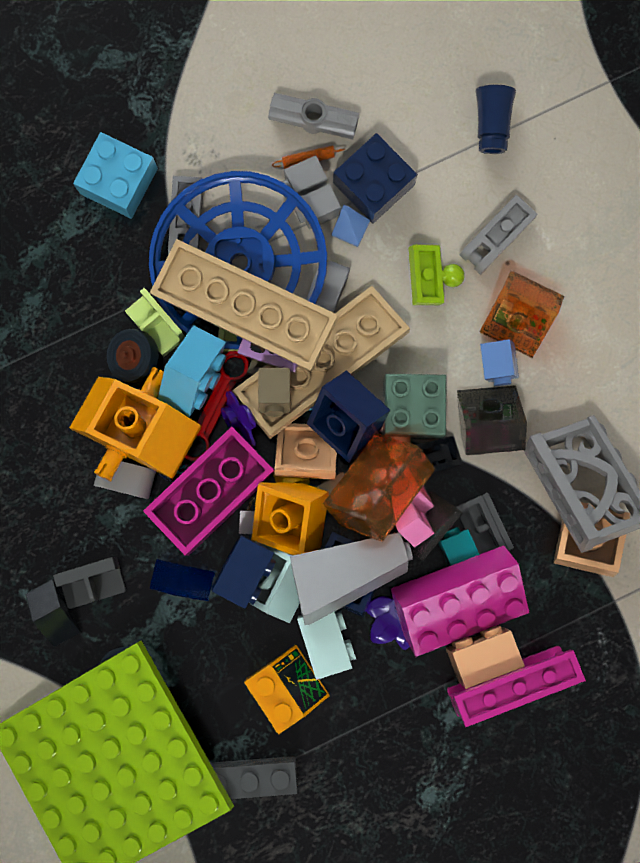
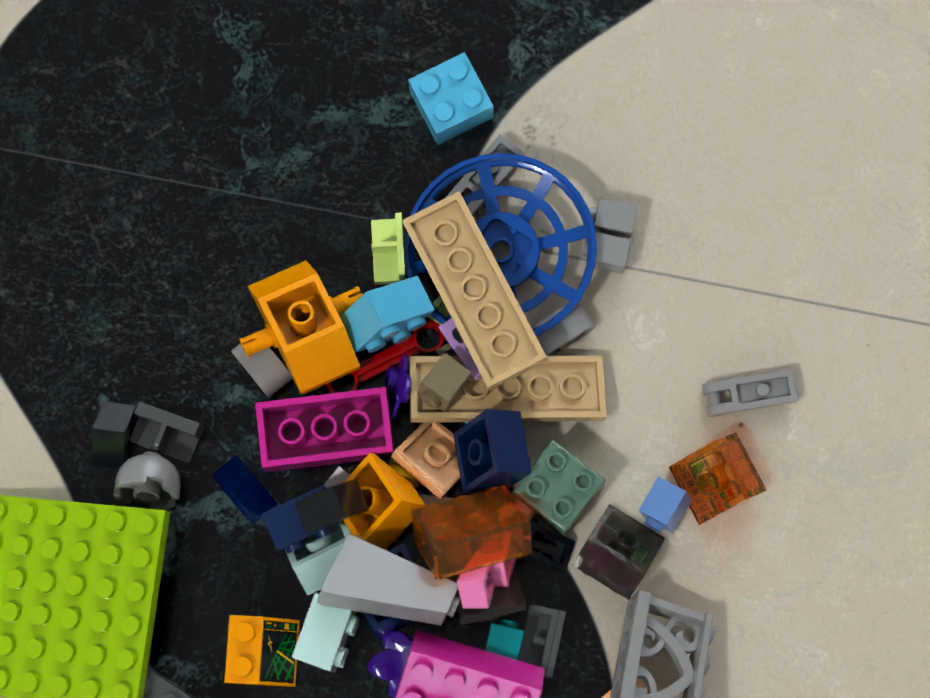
camera: 40 degrees right, 5 degrees down
black wheel [107,329,159,383] -> none
light grey piece [268,93,359,140] -> none
orange piece [272,145,345,169] -> none
medium blue slope [332,205,370,247] -> none
dark blue brick [333,133,418,224] -> none
lime plate [408,245,465,306] -> none
dark blue plant [475,85,516,154] -> none
none -> light grey cylinder [113,451,181,510]
none -> black slope [294,479,369,534]

